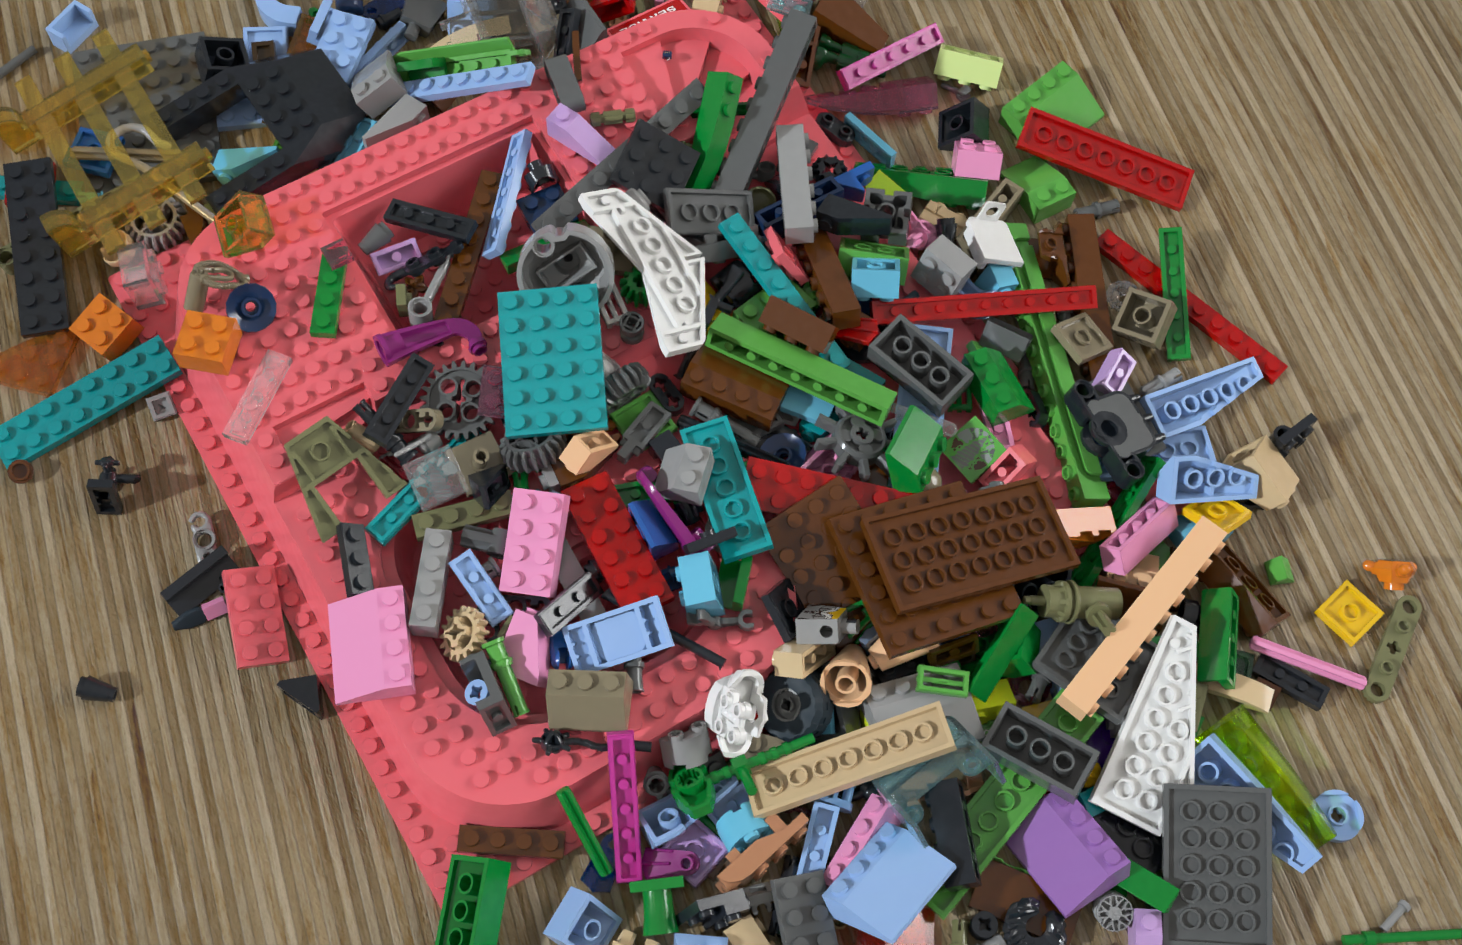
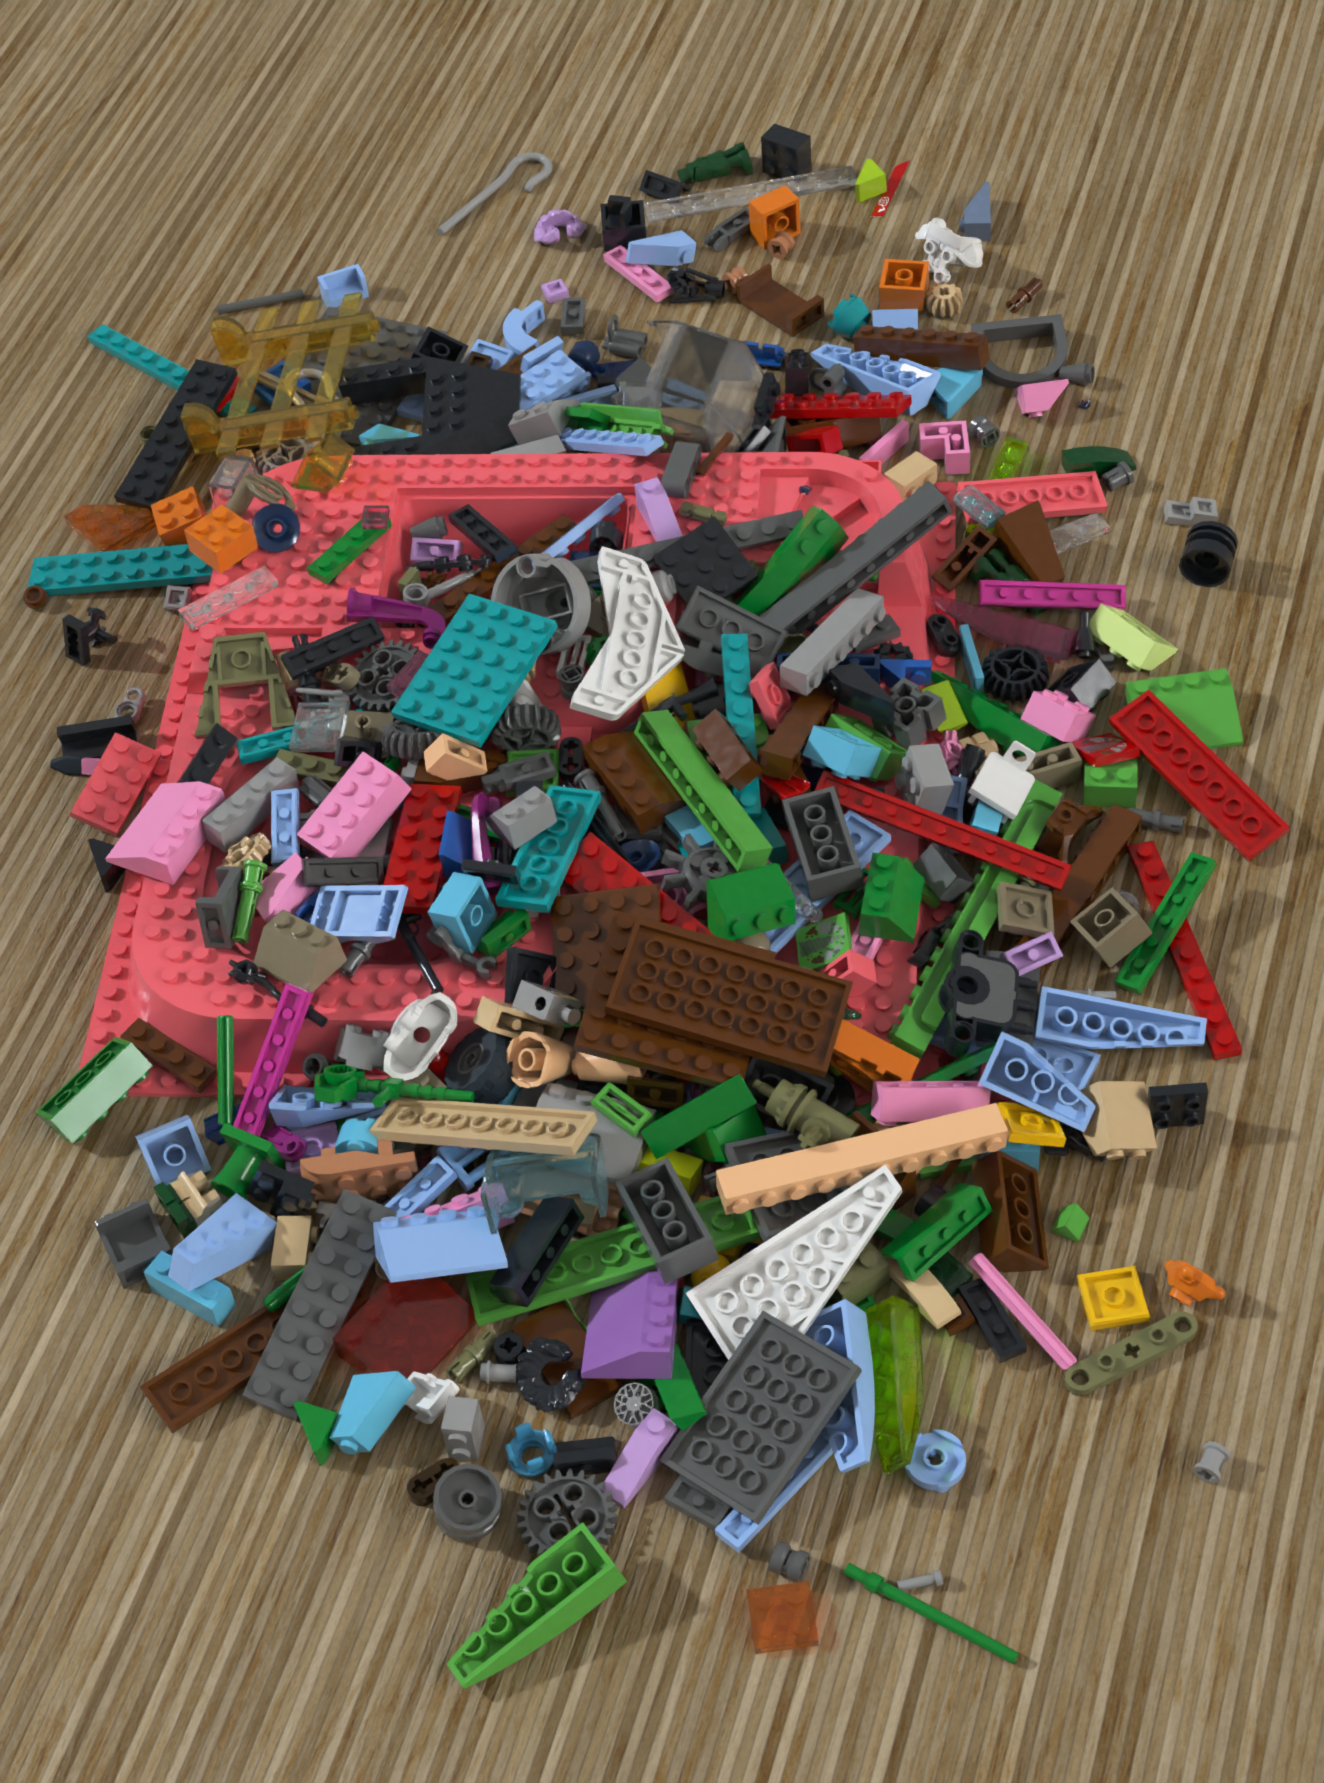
camera: 45 degrees right, 15 degrees down
none -> black gear [981,643,1049,704]
none -> red tile [1068,733,1140,767]
none -> black cone [1072,612,1097,659]

